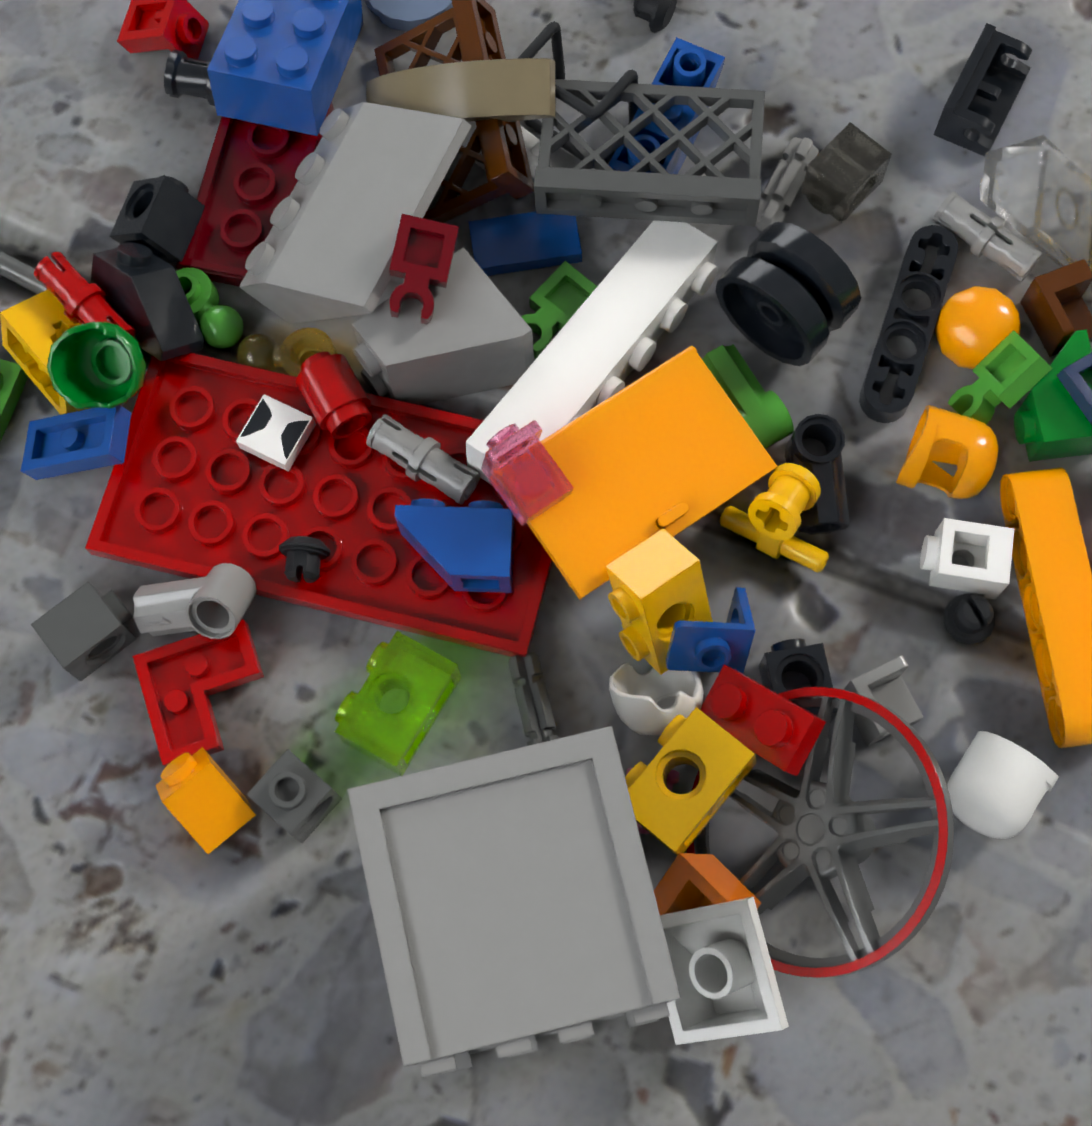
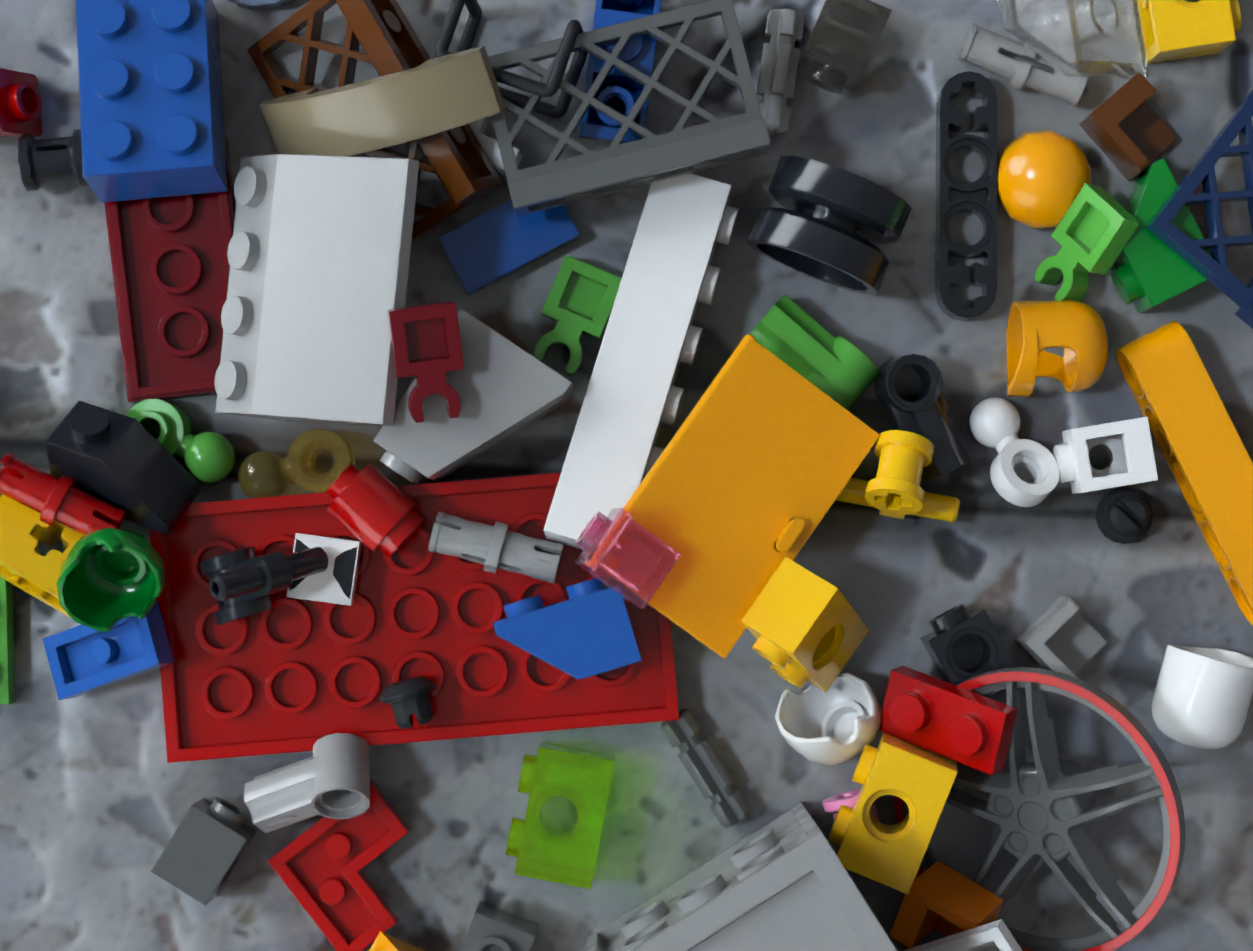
camera: 25 degrees left, 15 degrees up
black brick [109,175,205,263] -> none
blue bracket [666,587,756,673] -> none
none -> black piece [198,546,329,626]
none -> white plate [969,397,1060,507]

